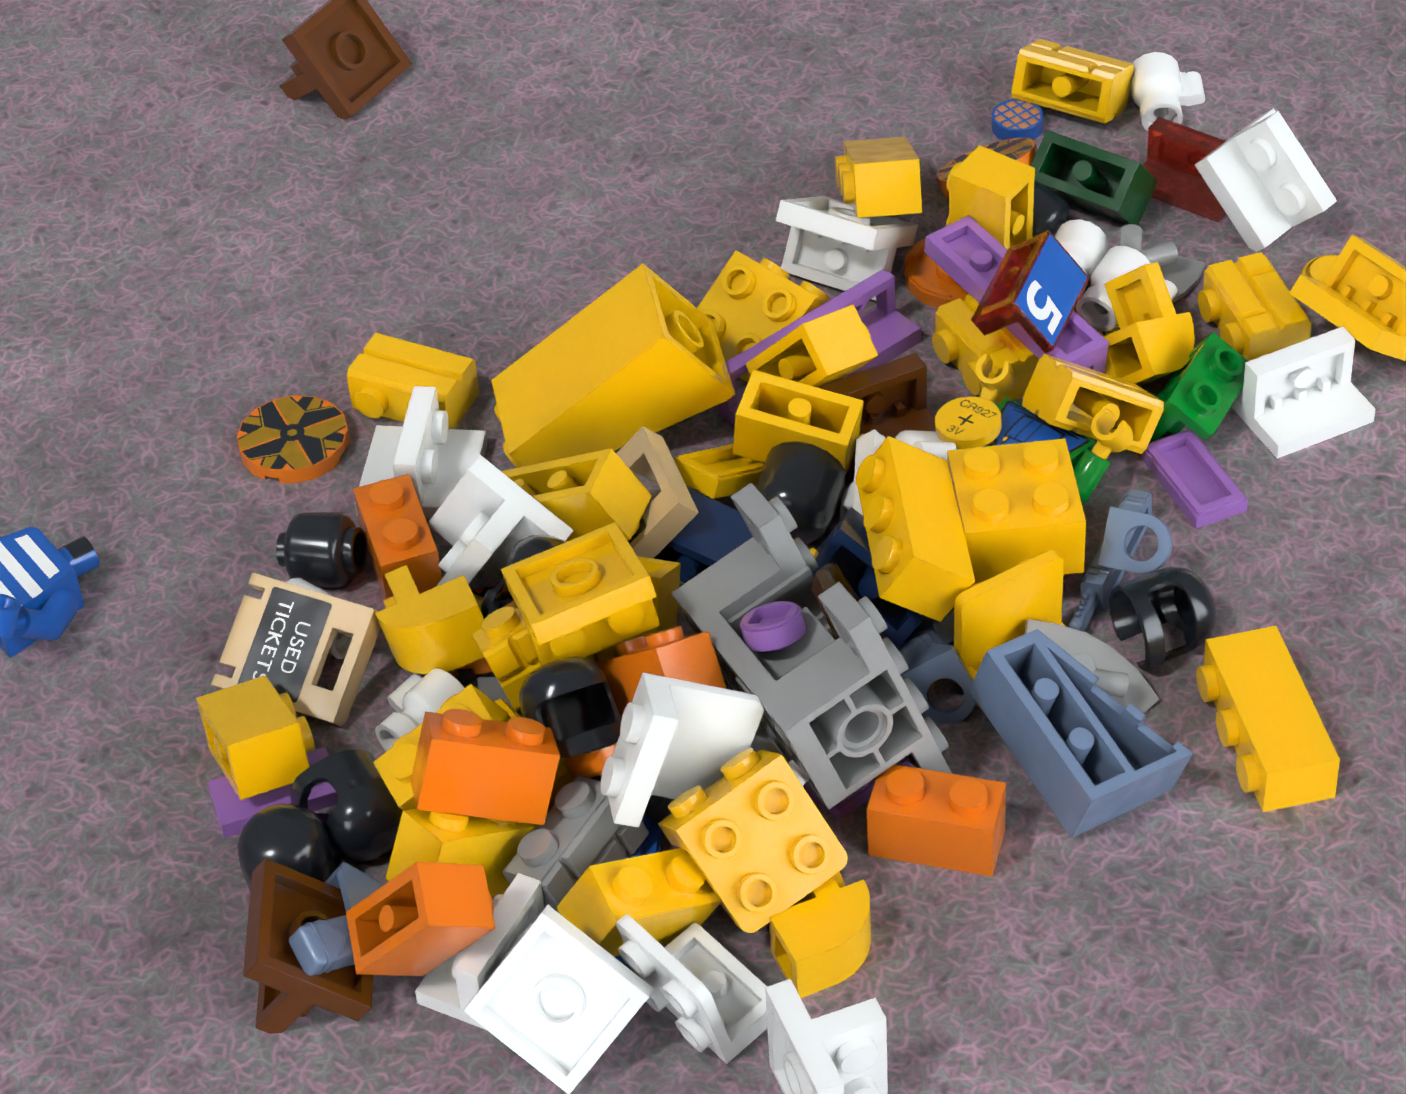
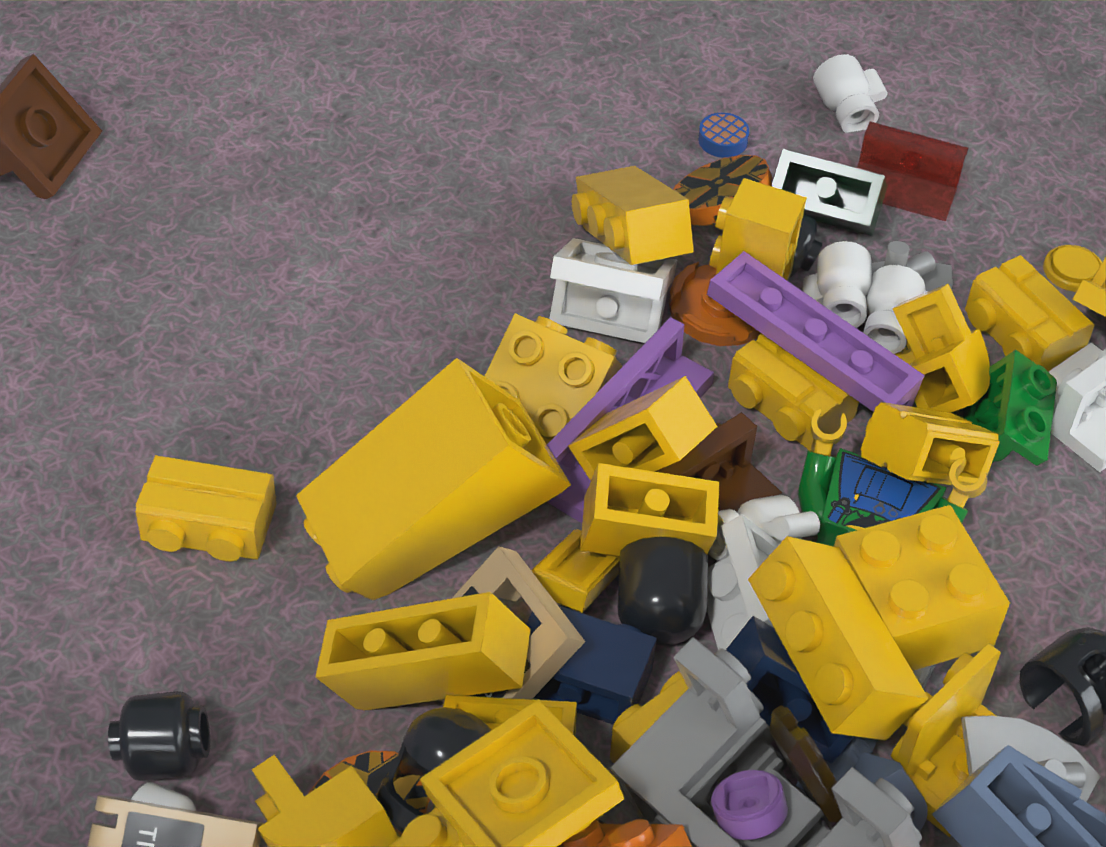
camera: 20 degrees left, 5 degrees up
tile [237,395,350,484] -> none
orange brick [353,474,442,599] -> none
white bracket [354,386,488,520] -> none
white bracket [427,455,574,587] -> none
yellow piece [935,396,1002,449] -> none
panel [971,230,1089,354] -> none
yellow brick [1011,39,1134,124] -> none
sand blue piece [1069,489,1173,632] -> none
medium lavender tile [1140,429,1248,529] -> none
white bracket [1195,108,1337,252] -> none

